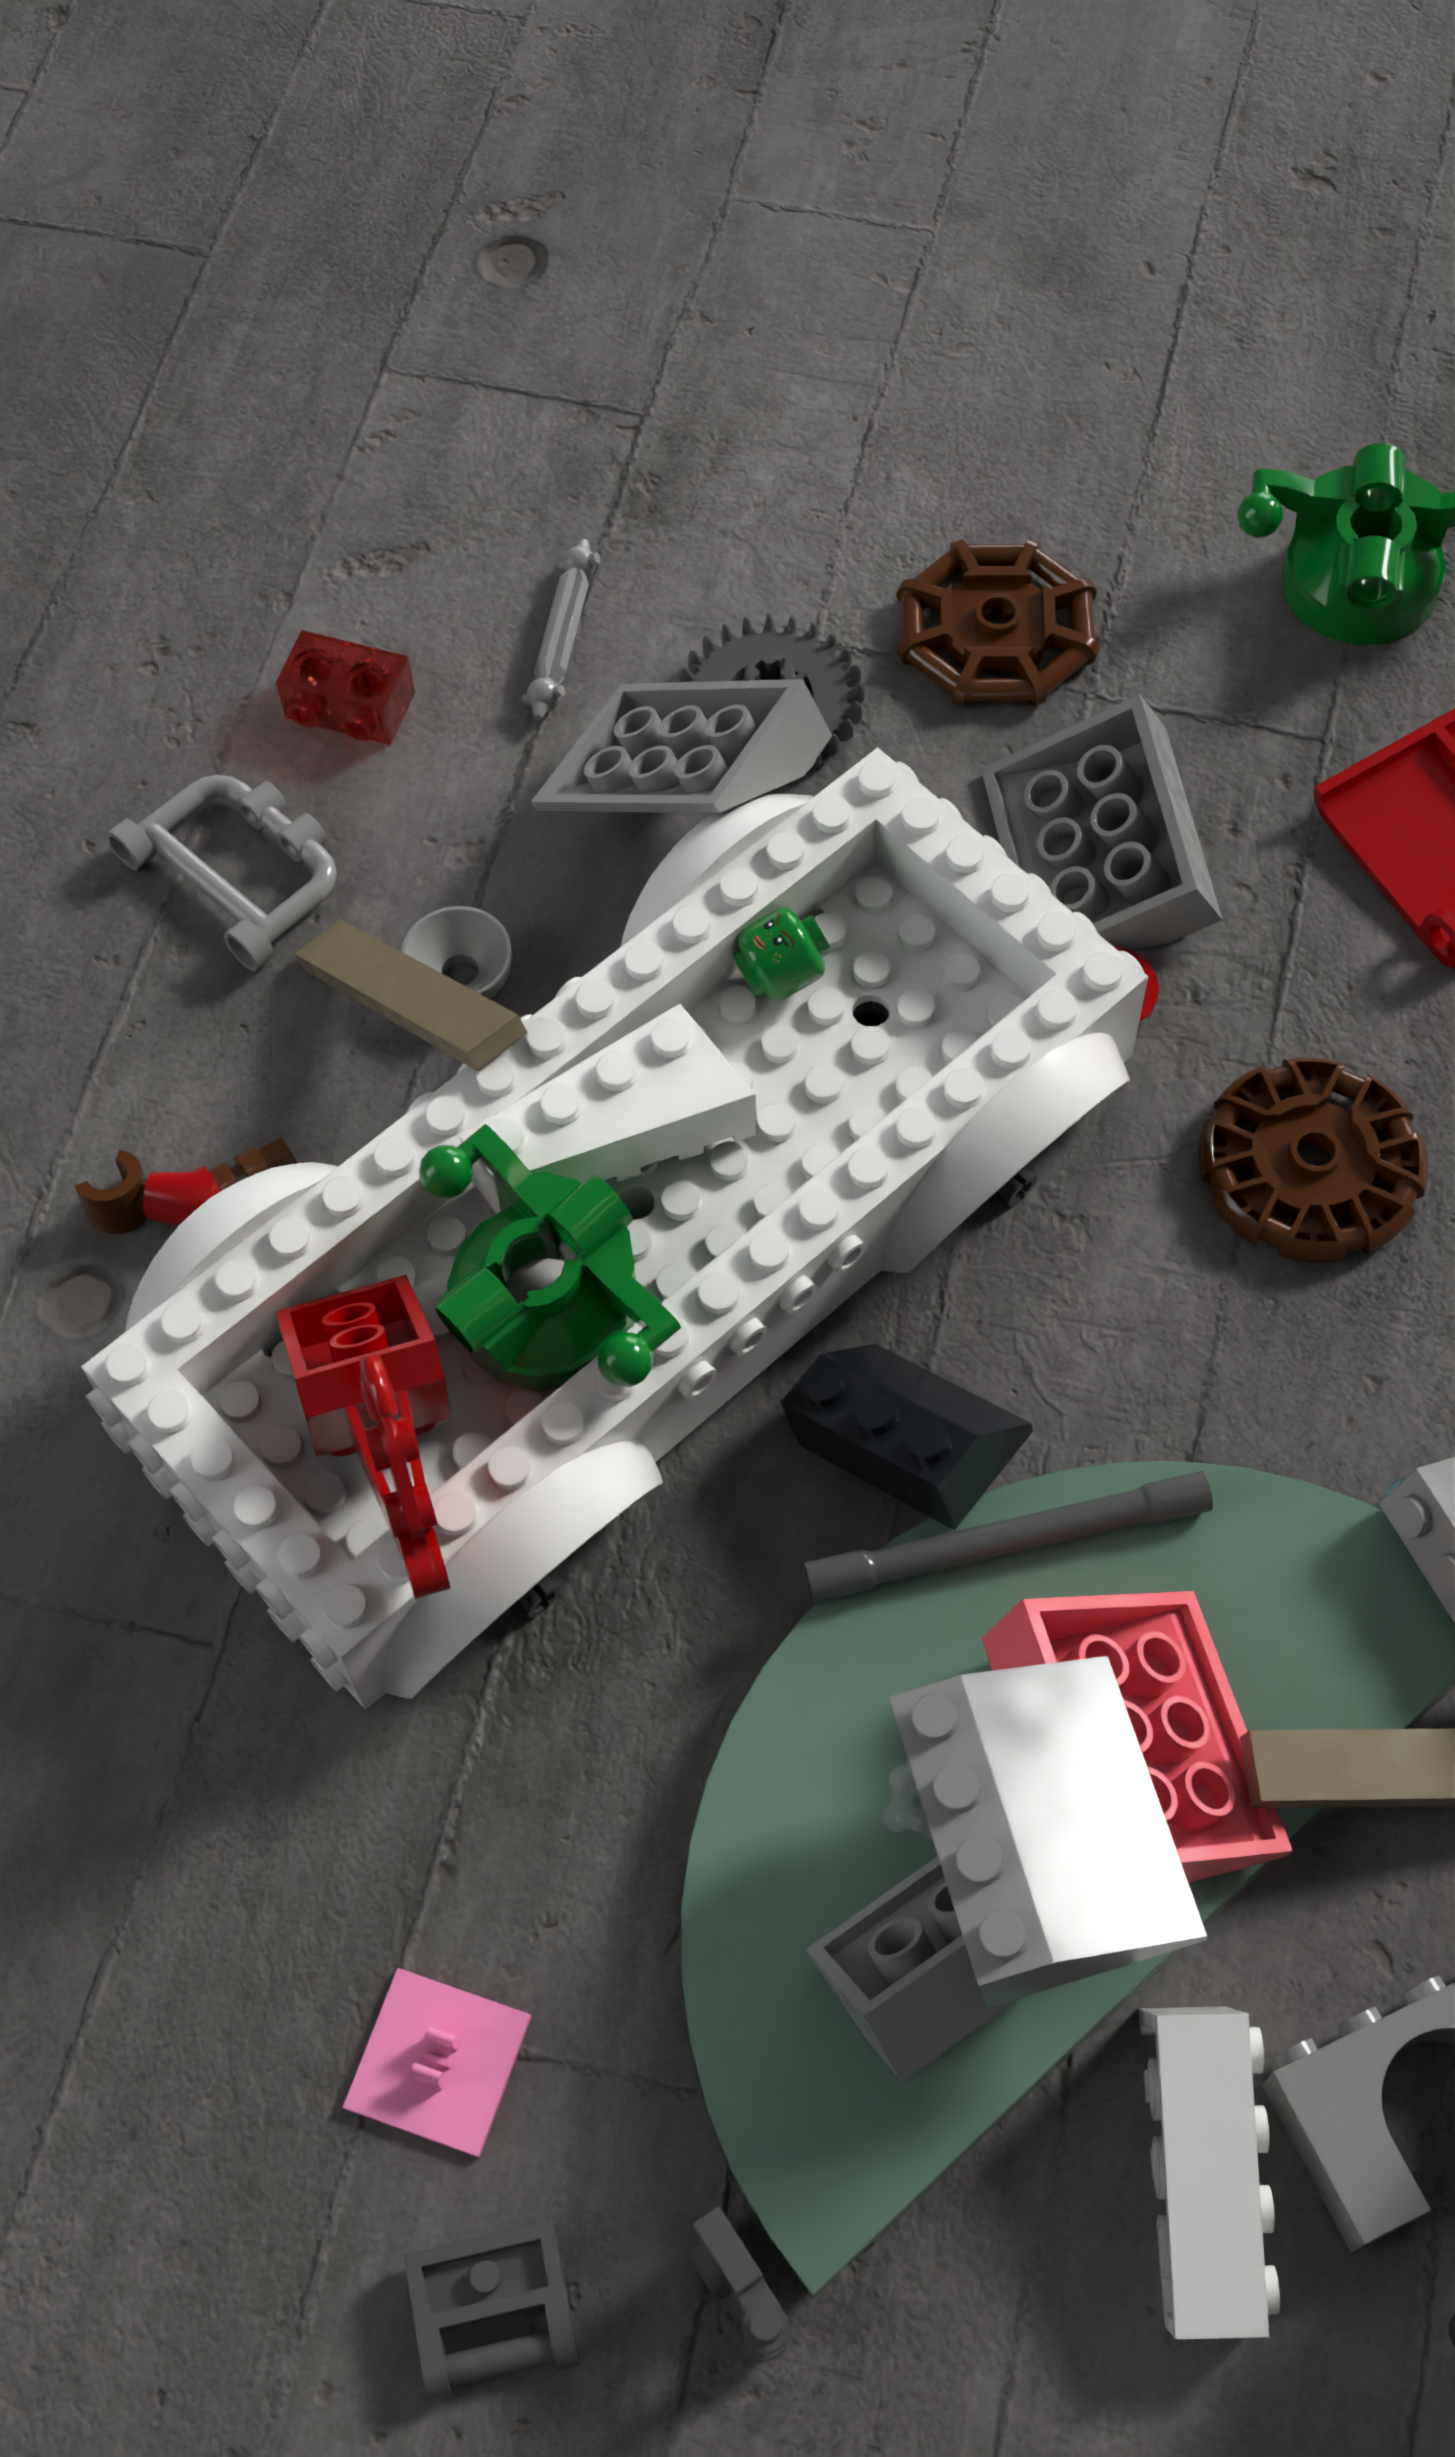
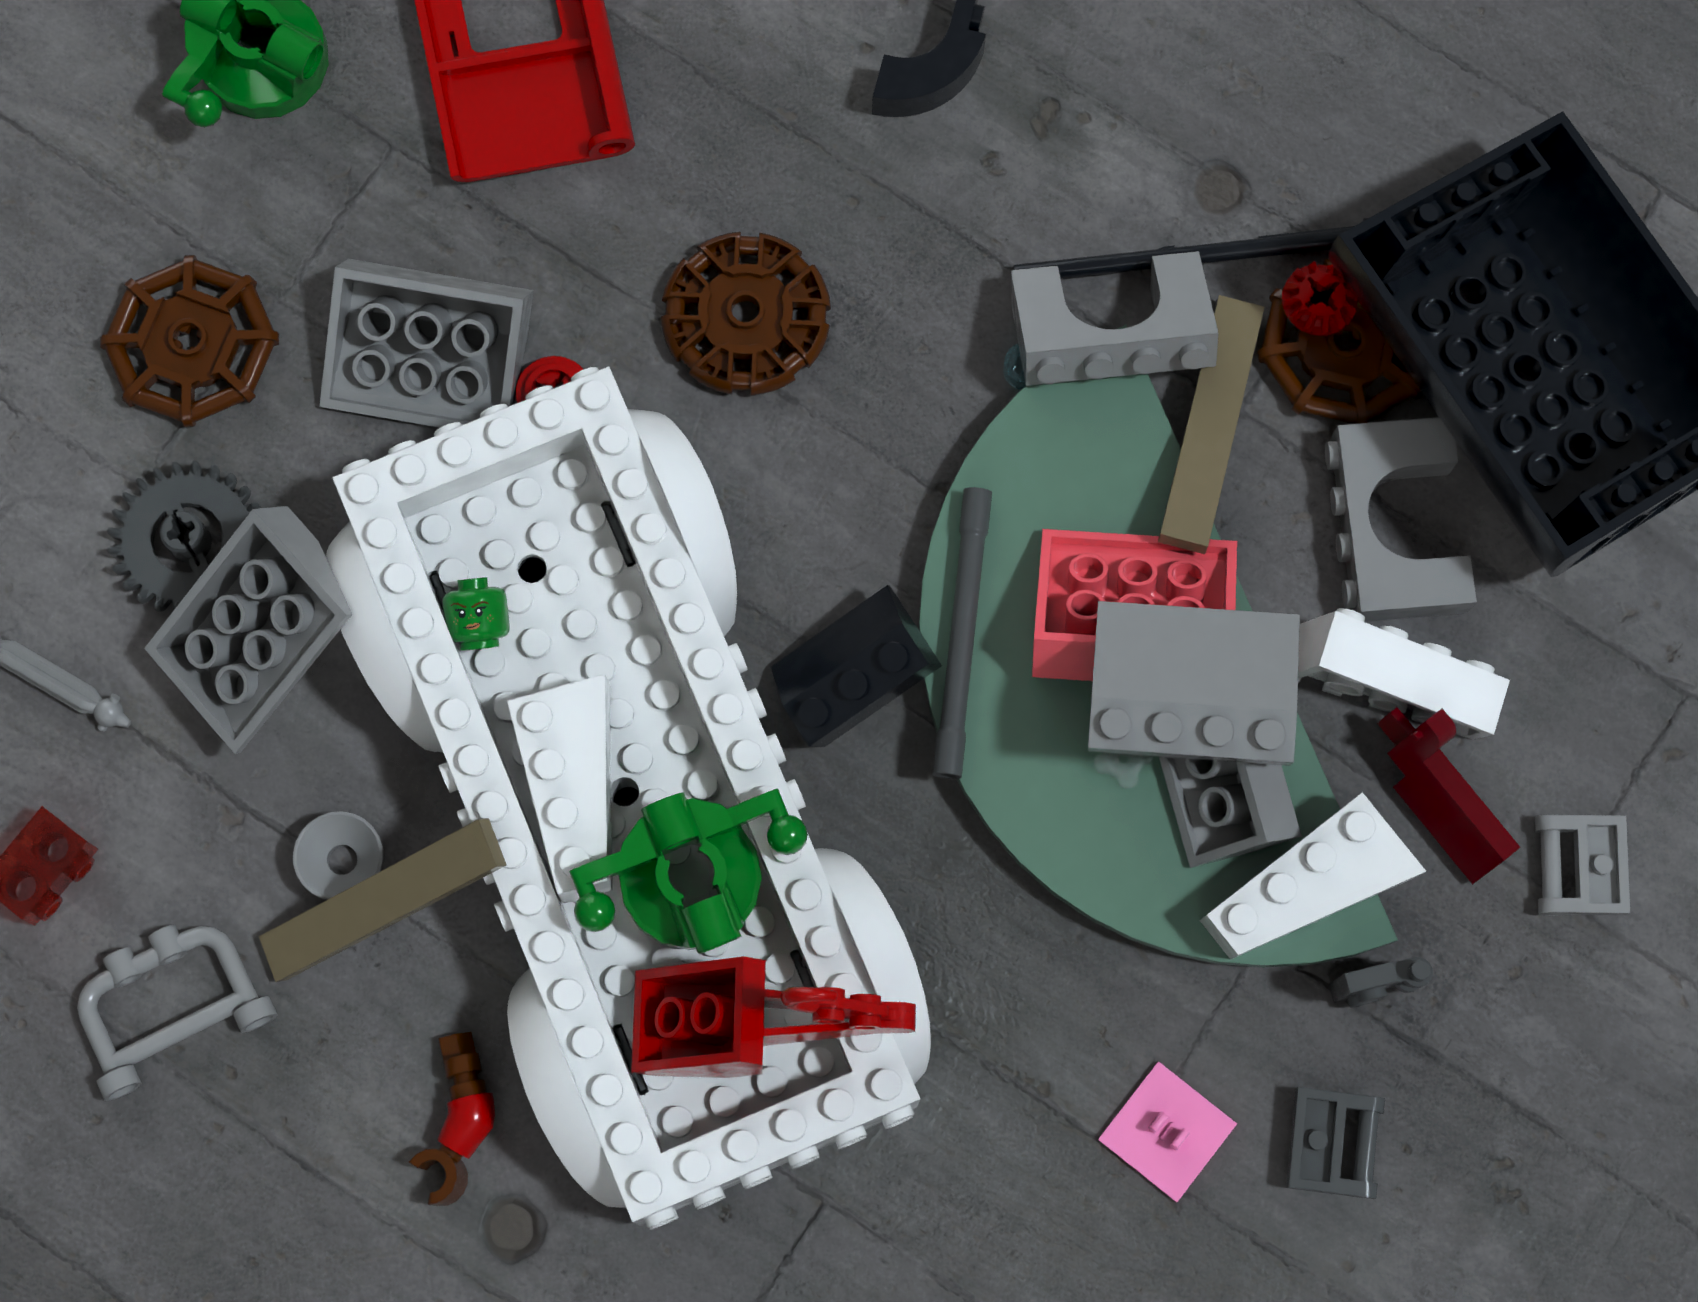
camera: 75 degrees left, 15 degrees up
none -> white wedge [1199,792,1426,960]
none -> dark red piece [1377,707,1521,885]

